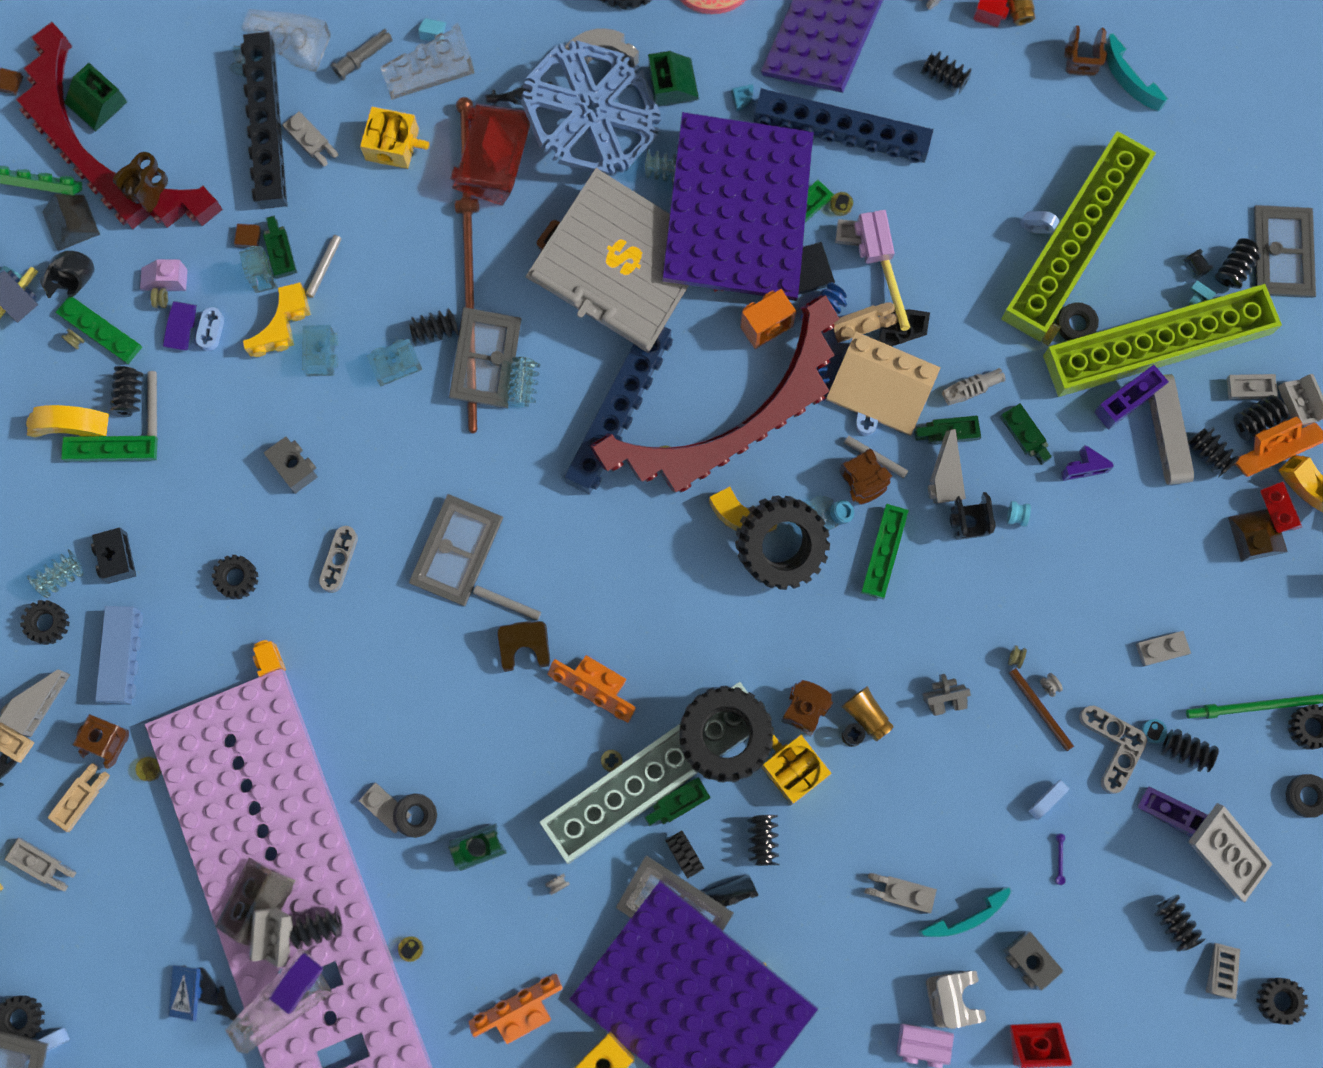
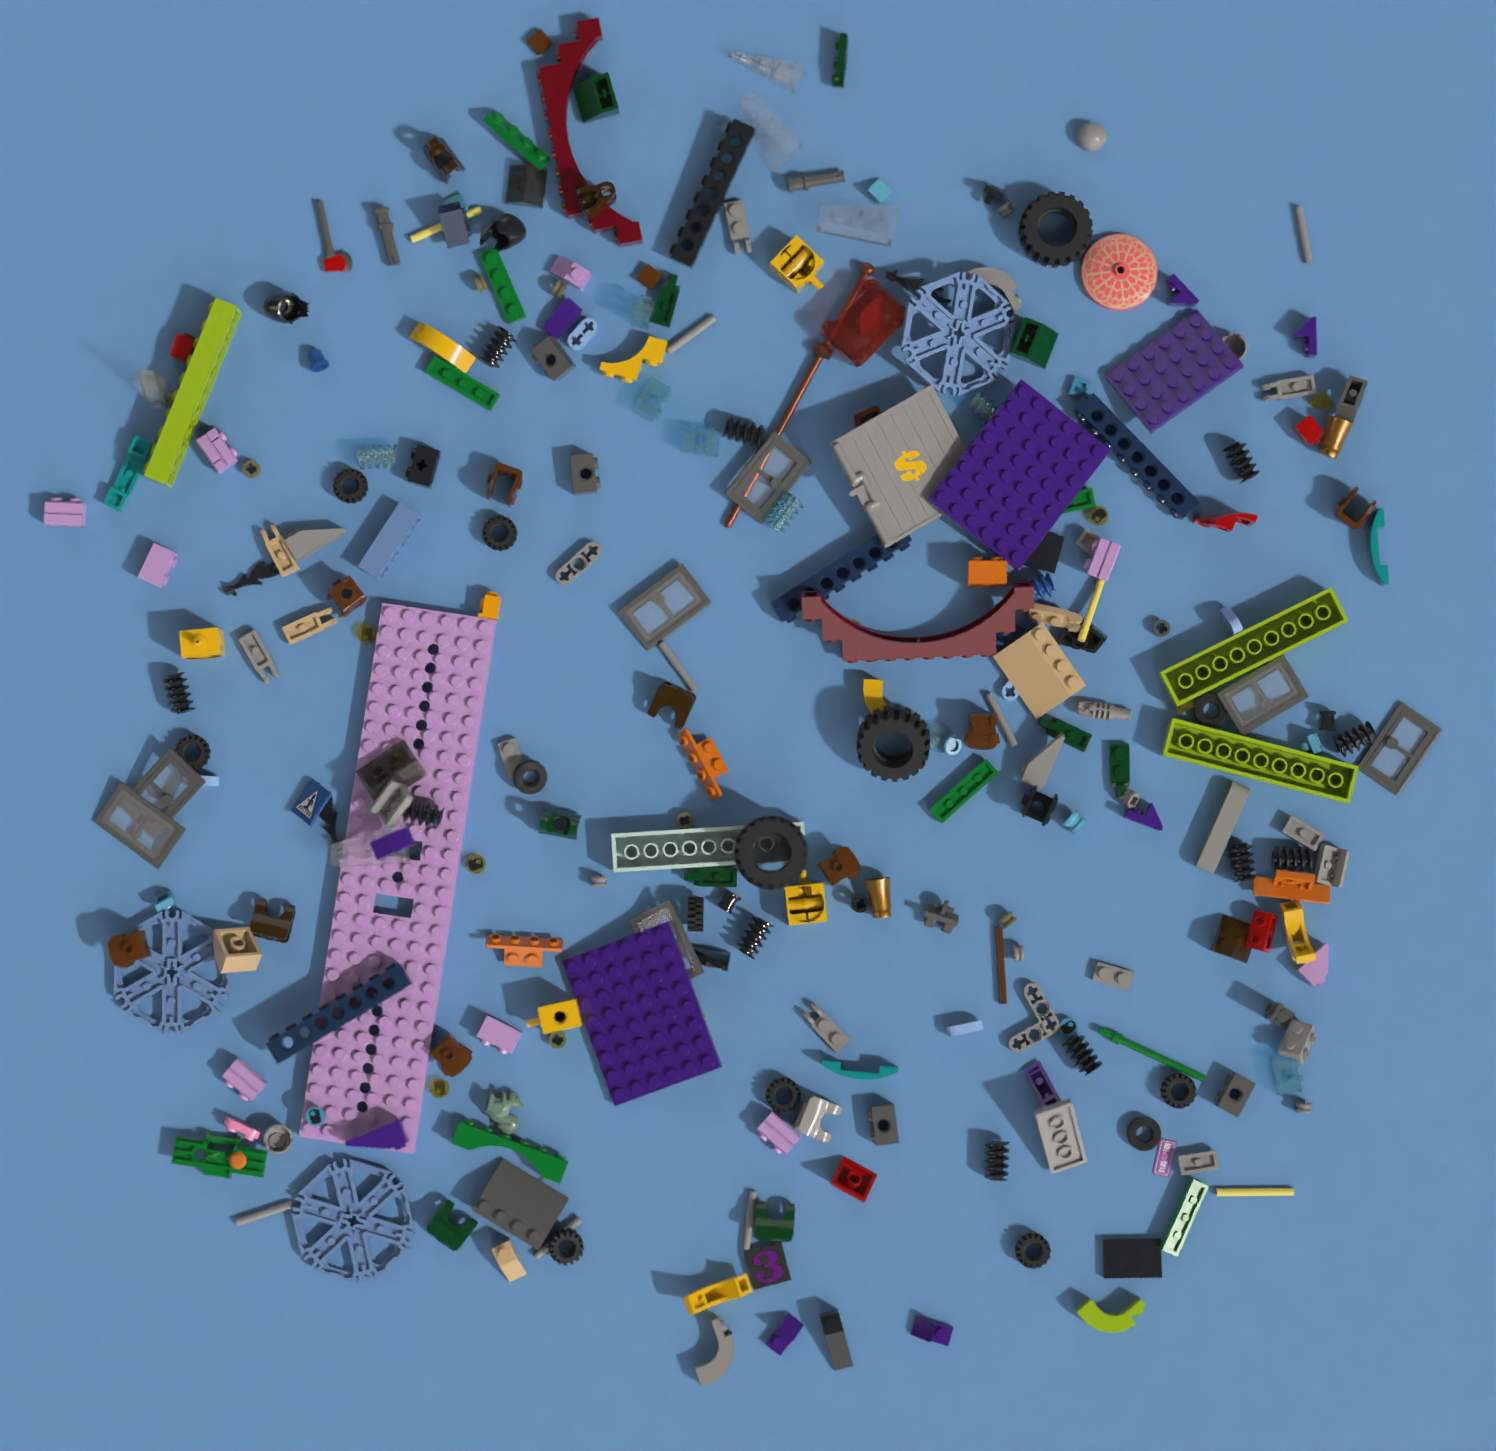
camera: 25 degrees right, 10 degrees up
light grey bar [147,371,157,437] -> none
dark purple hinge [1055,833,1066,885] -> none
dark purple slope [1094,365,1169,430] -> none
light grey slope [1206,943,1240,999] -> none
none -> reddish brown piece [486,463,523,507]
none -> dark grey brick [531,336,576,381]
none -> black bush [717,889,741,914]
none -> black tyre [766,1077,801,1113]
none -> light grey bush [1121,789,1140,809]
none -> dark grey bush [1152,620,1170,637]
none -> red slope [1192,513,1258,533]
none -> clear door [1216,654,1309,736]

